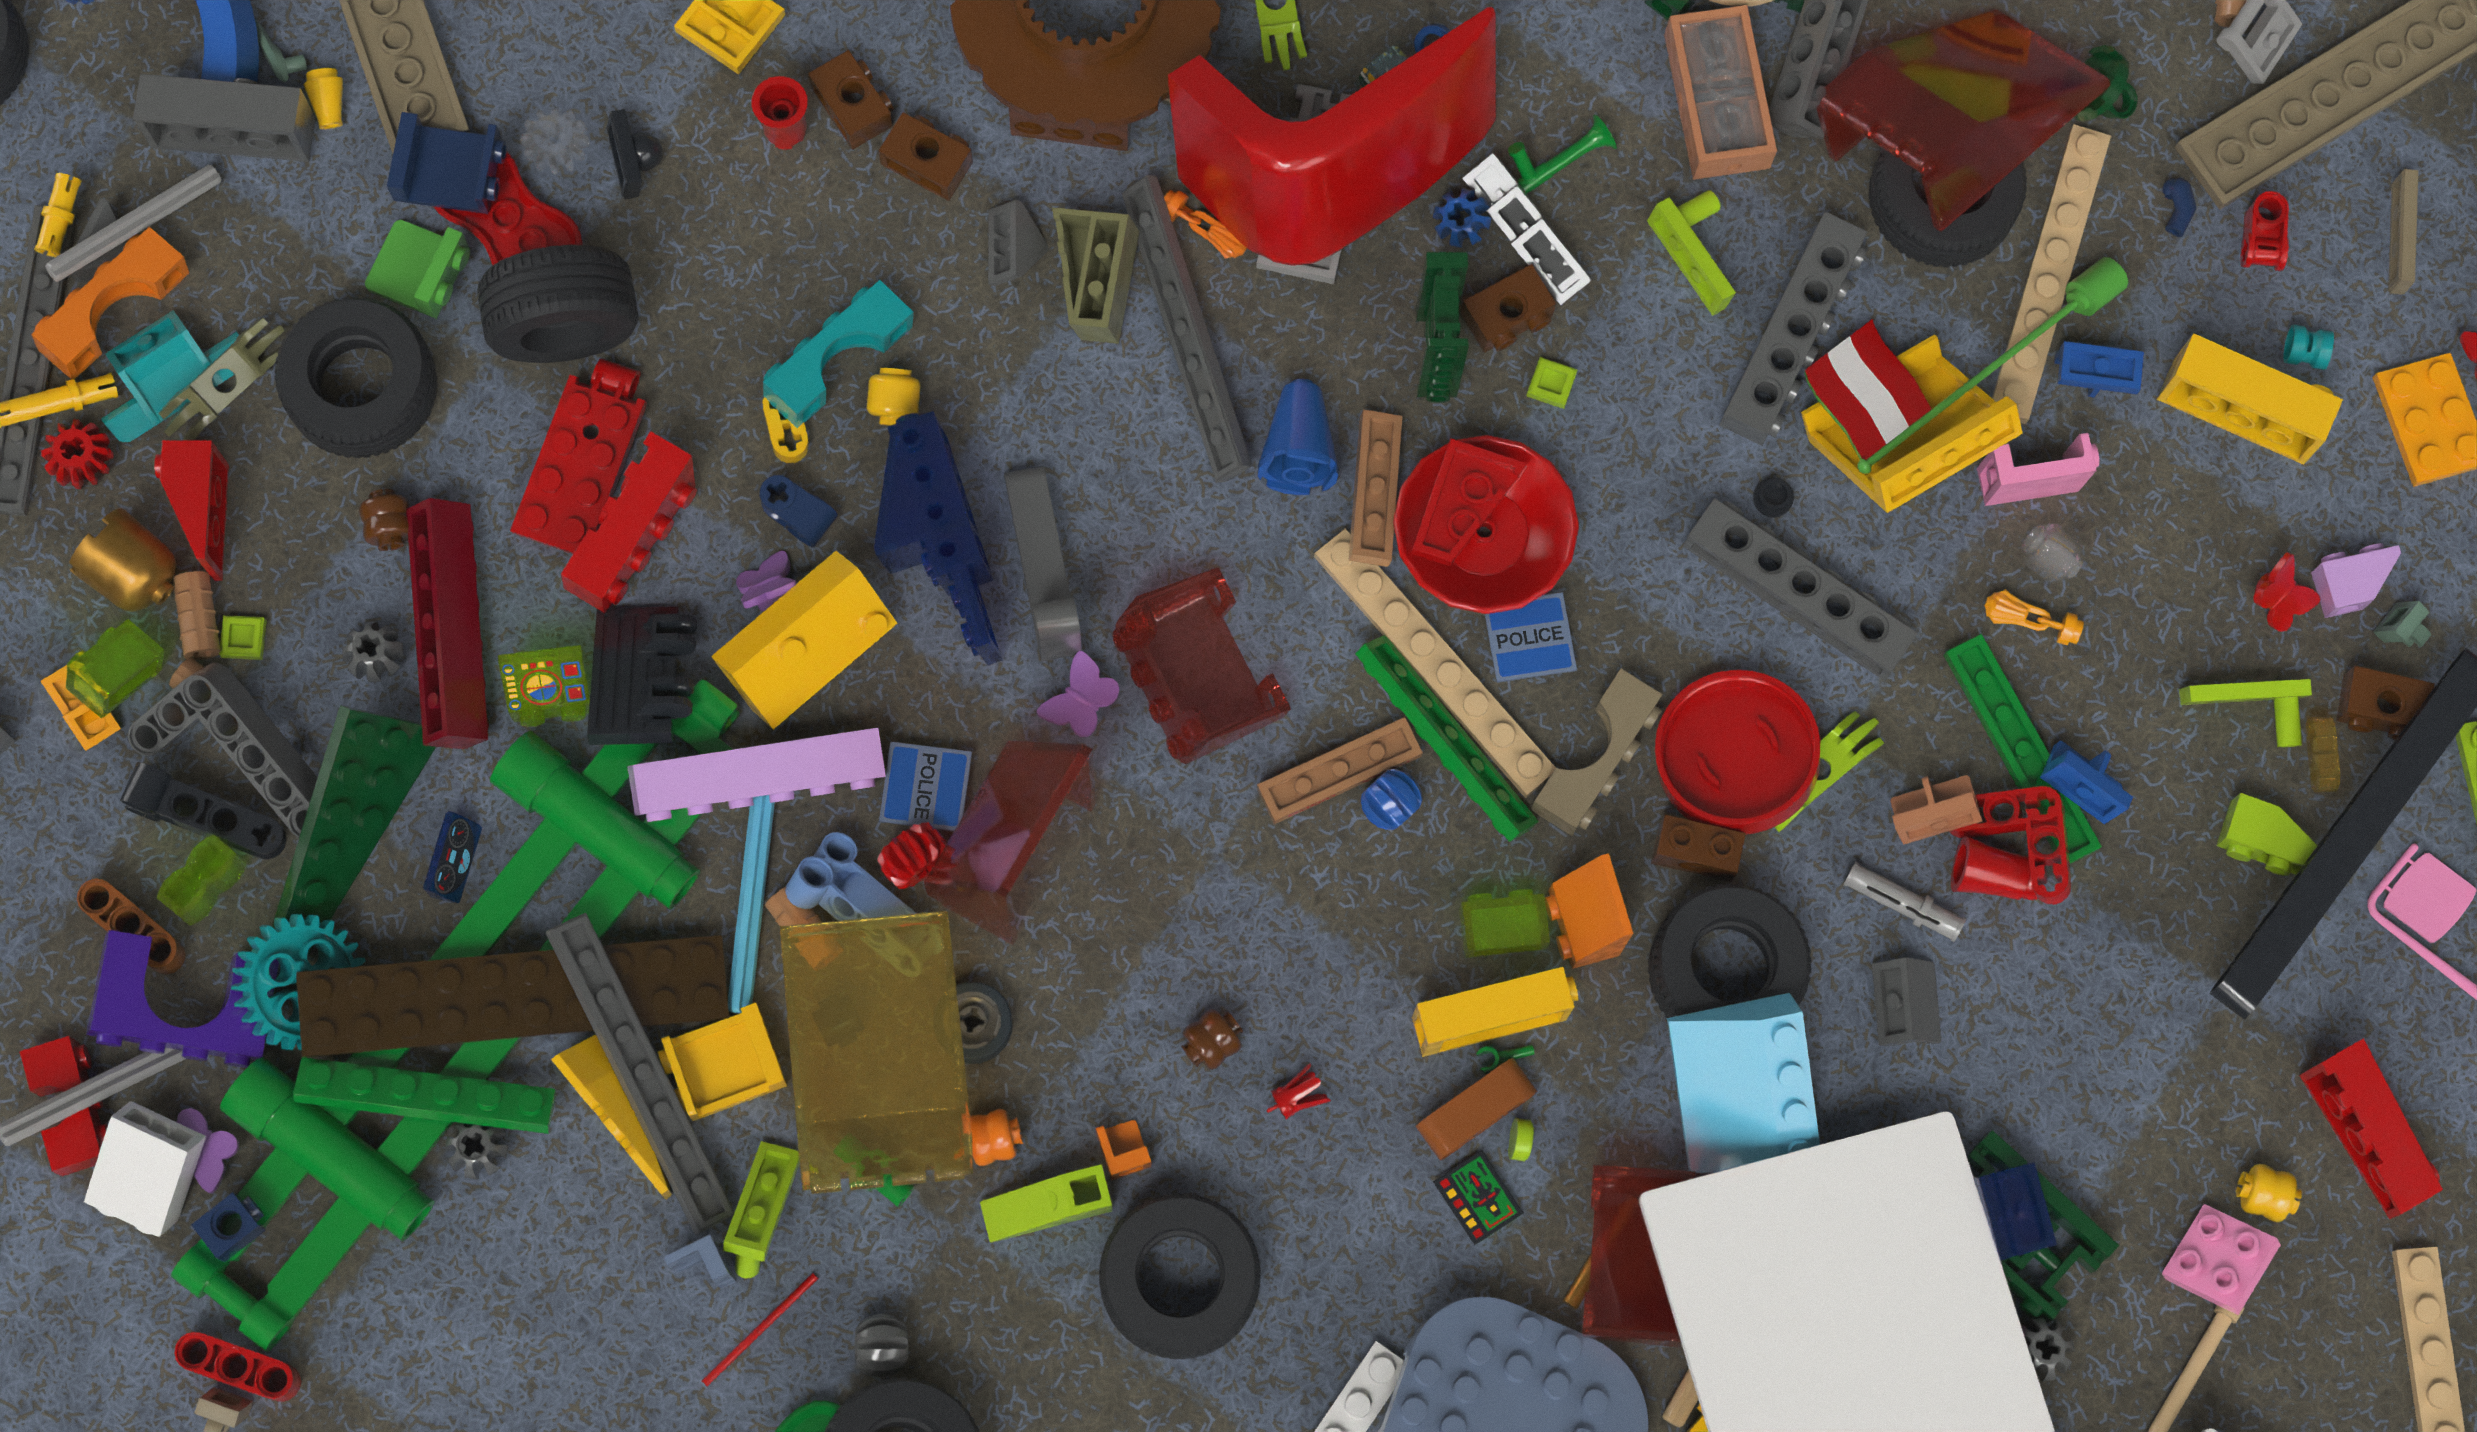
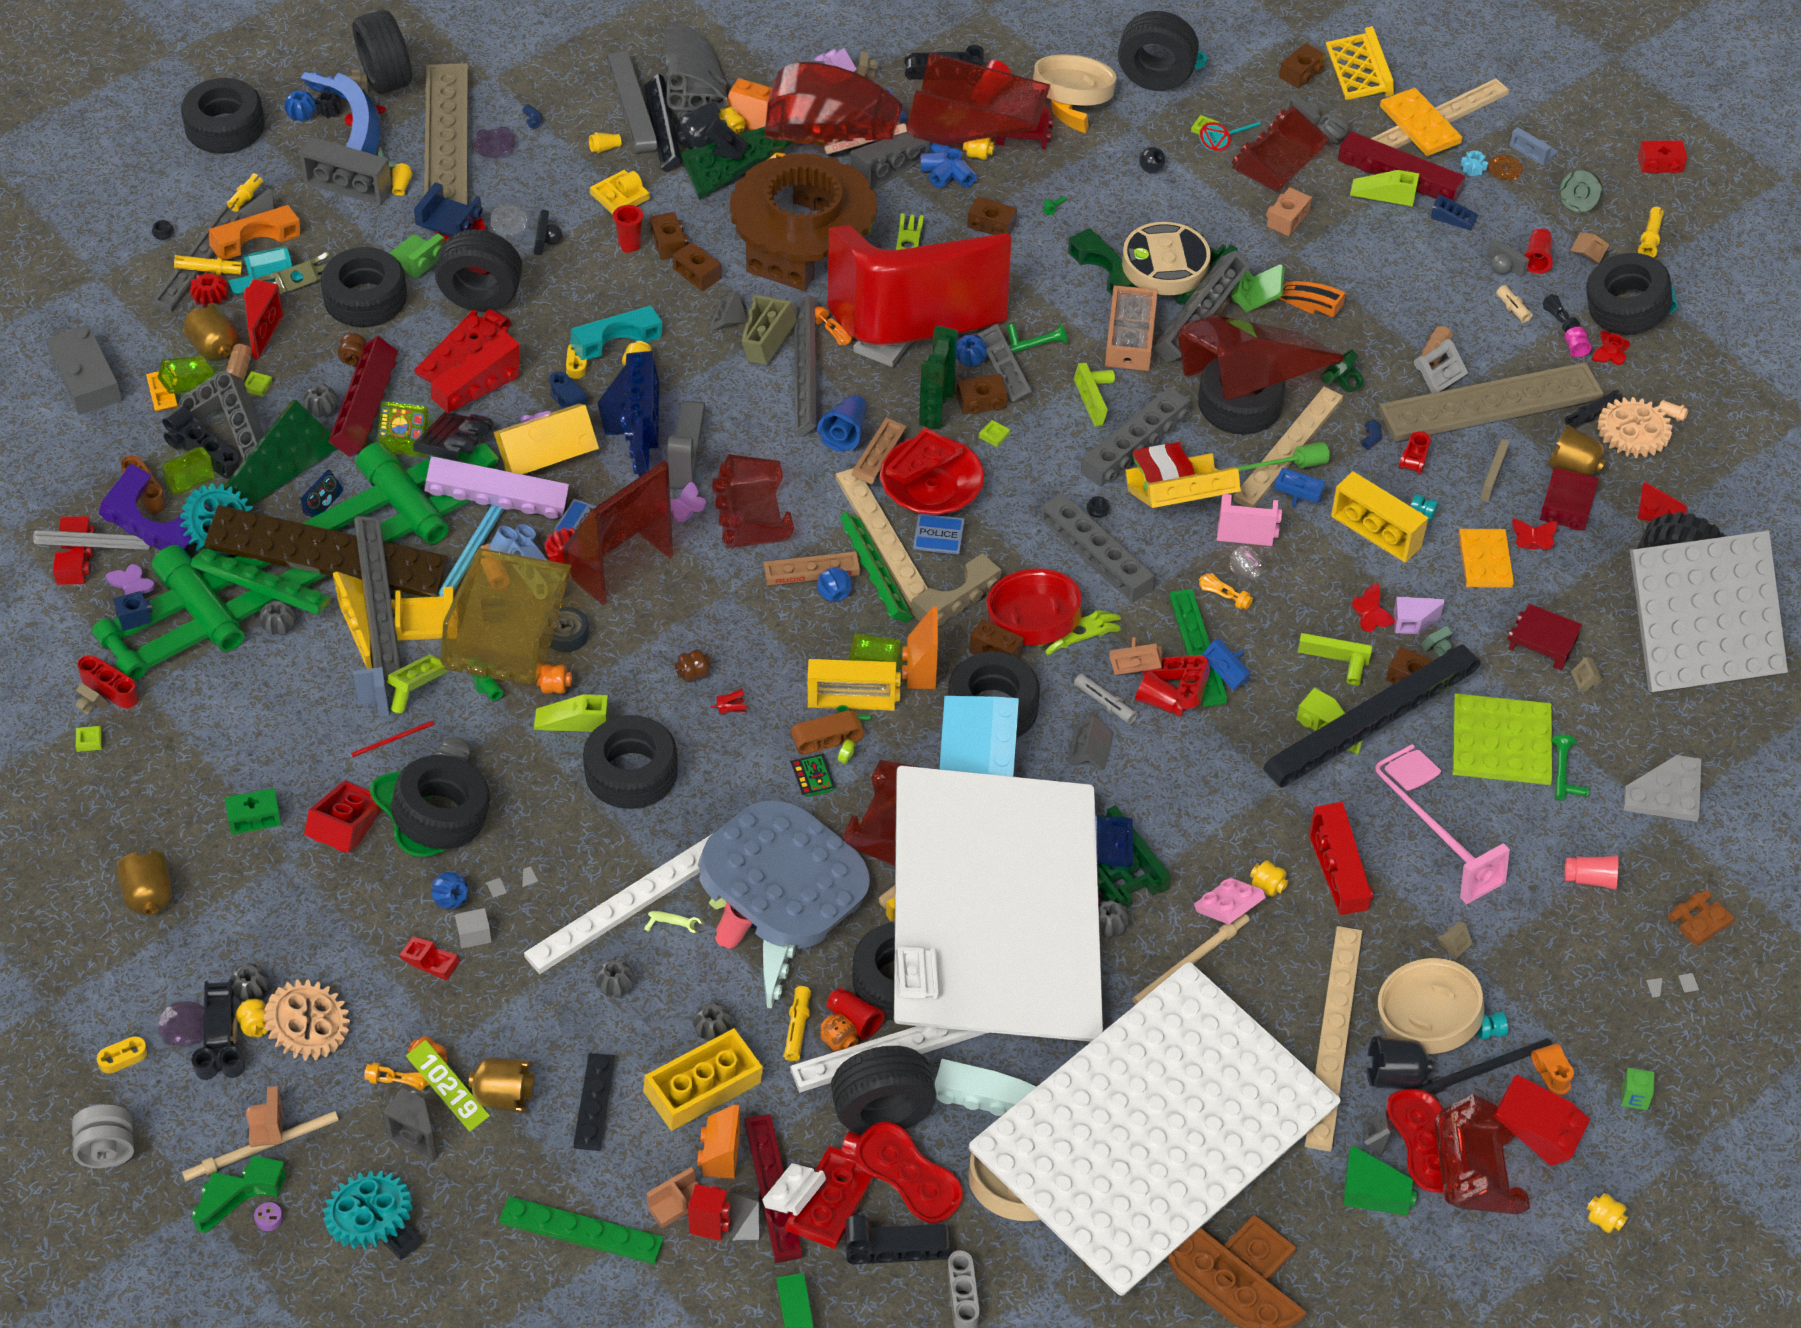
camera: 20 degrees right, 25 degrees down
light grey axle [45,165,222,282] -> none
white brick [84,1101,206,1237] -> none
orange panel [1096,1120,1151,1180] -> none
clear yellow beam [2305,716,2340,793] -> none

